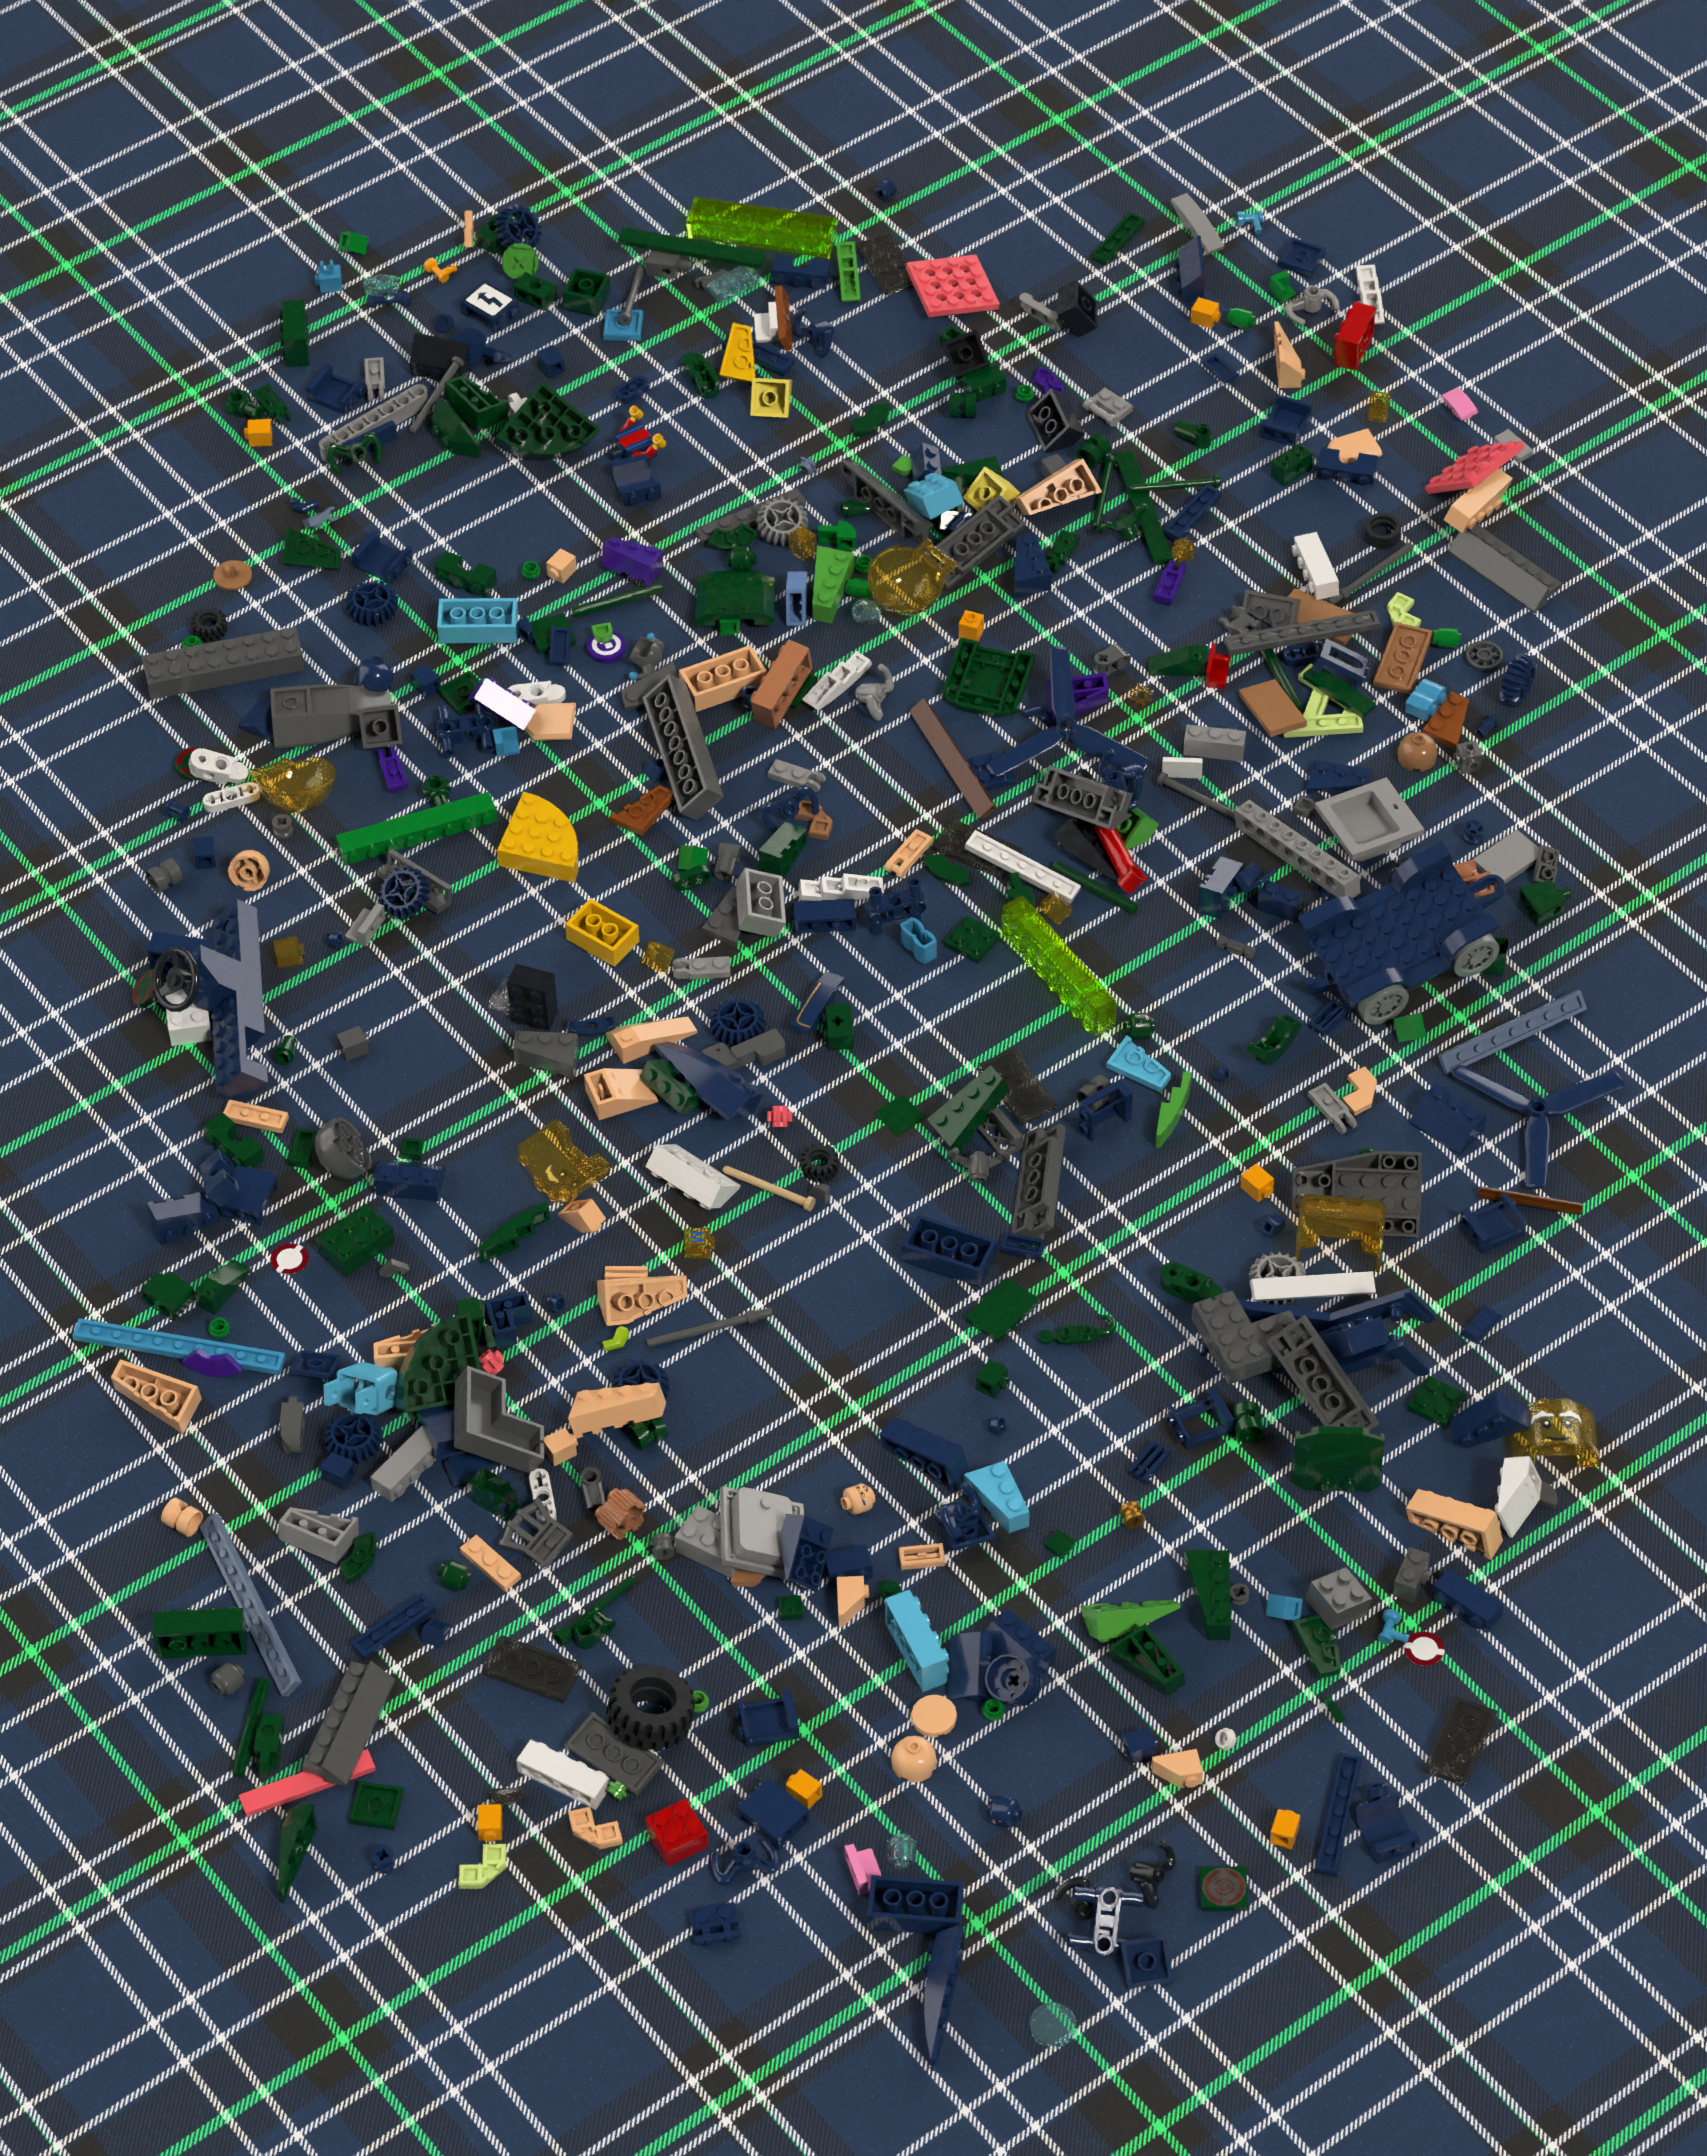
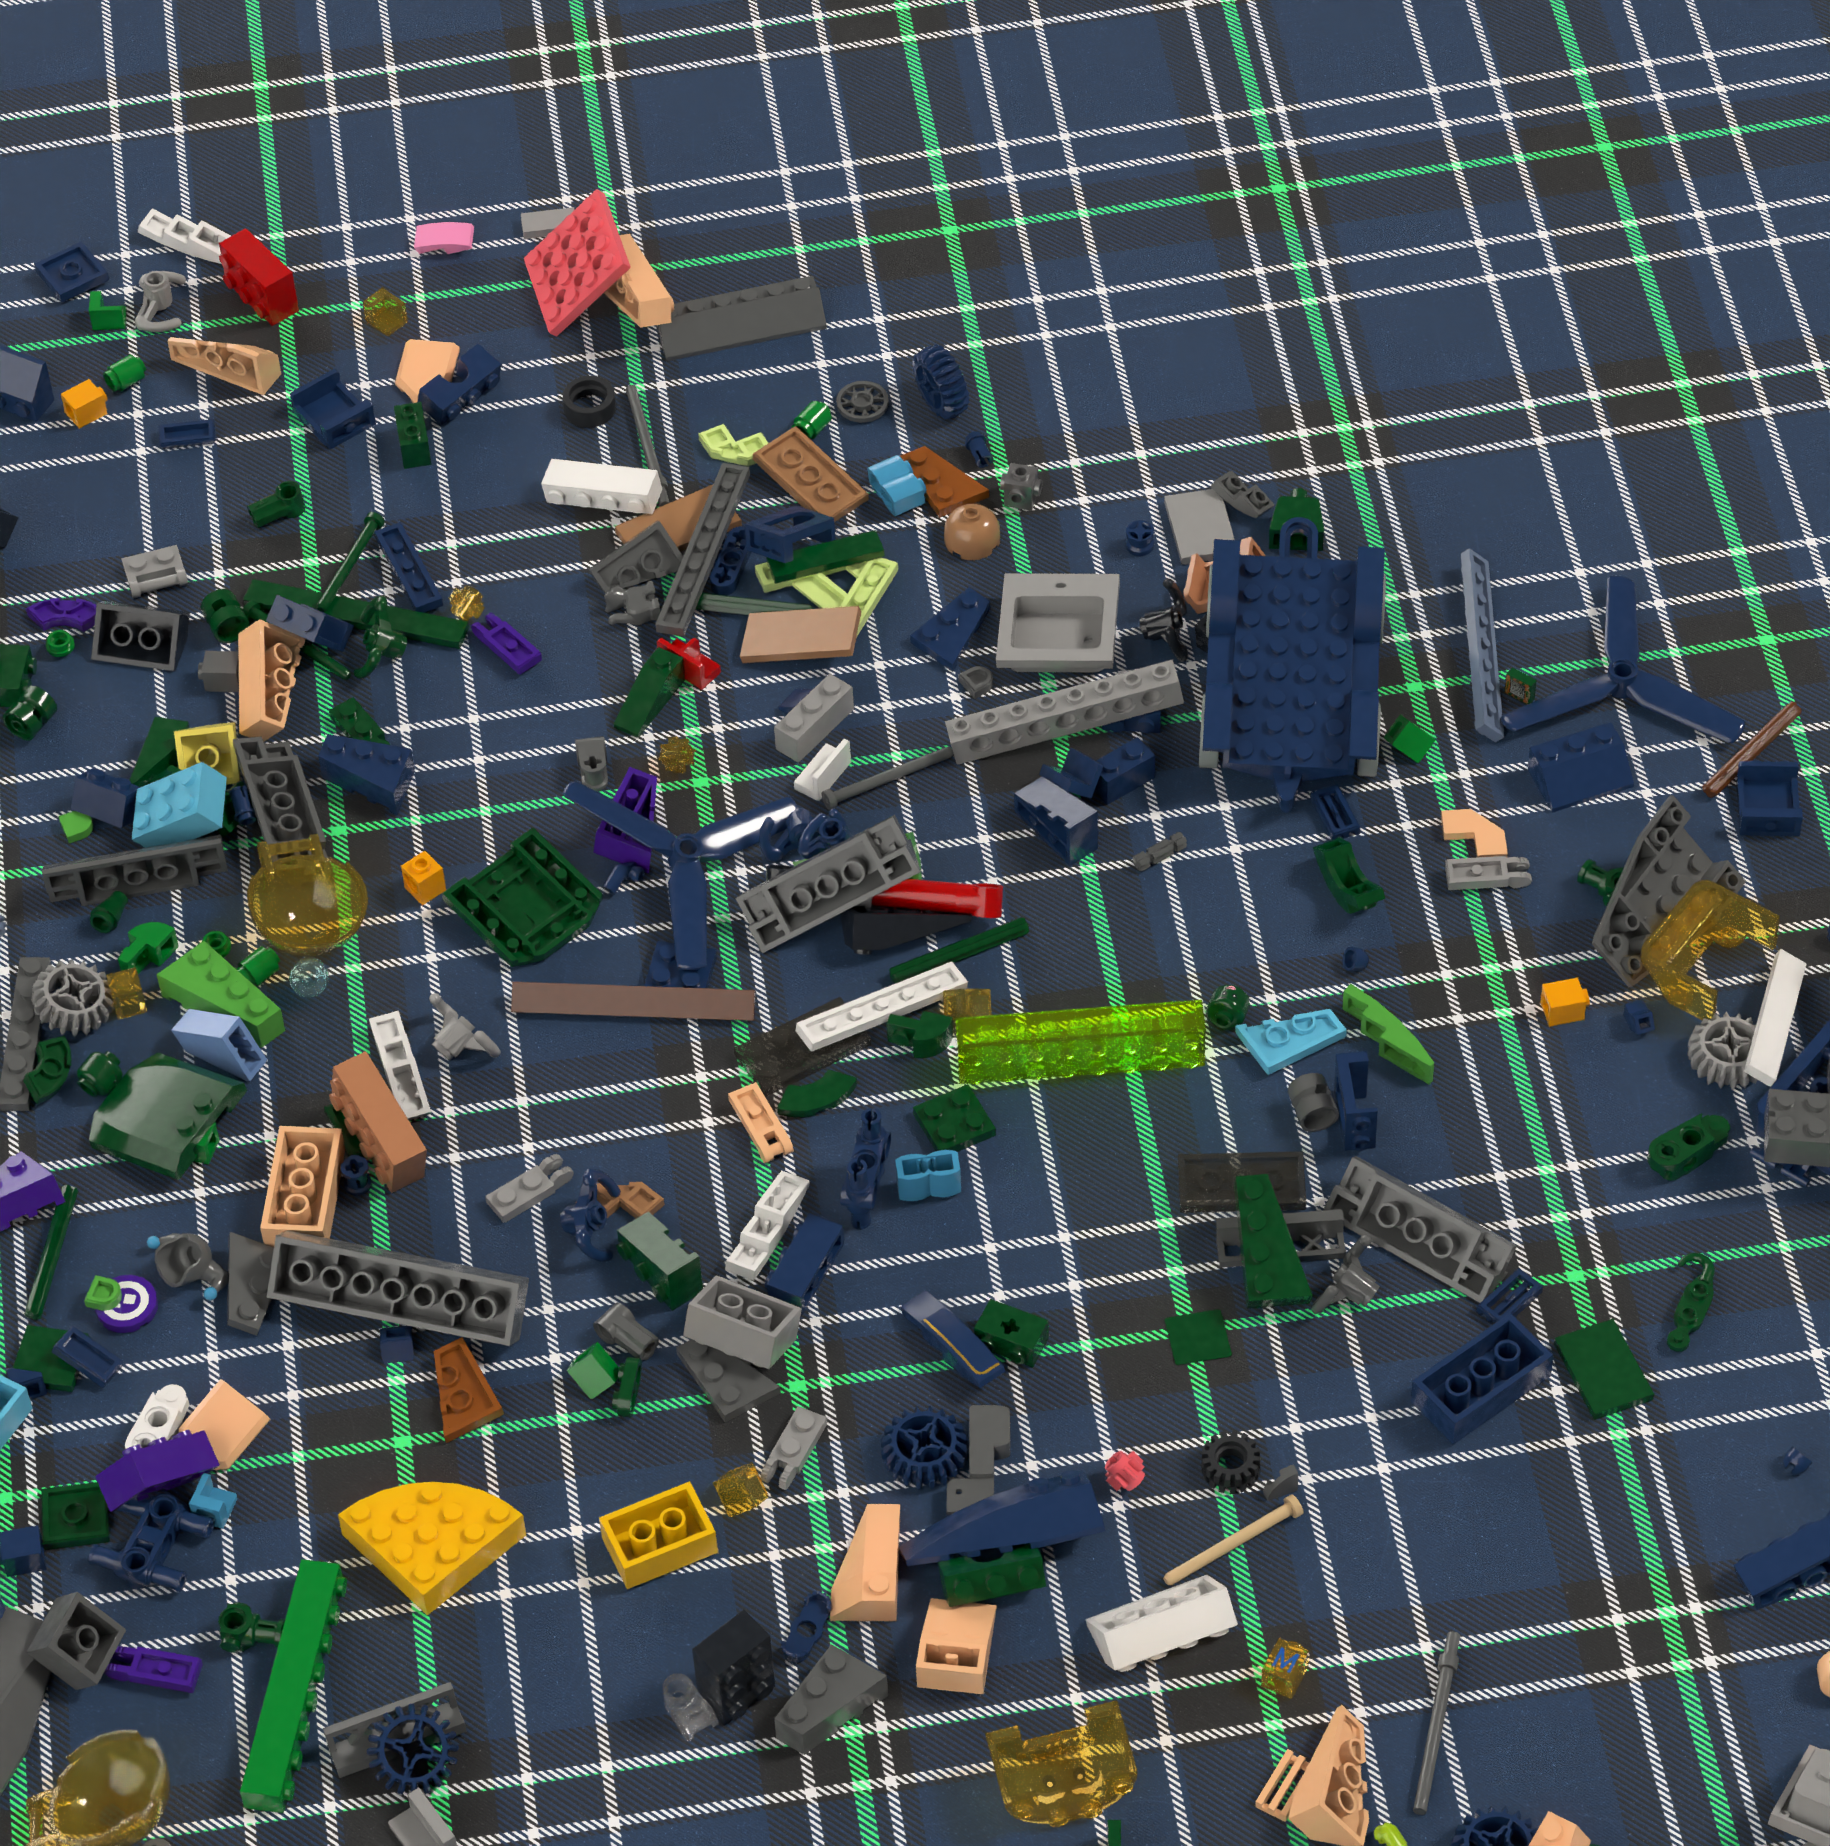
camera: 60 degrees left, 0 degrees up
light nougat slope [557,1199,606,1233] -> none
dark green brick [976,1359,1009,1399] -> none
none -> dark blue panel [266,595,354,652]
none -> tile [1505,668,1537,704]

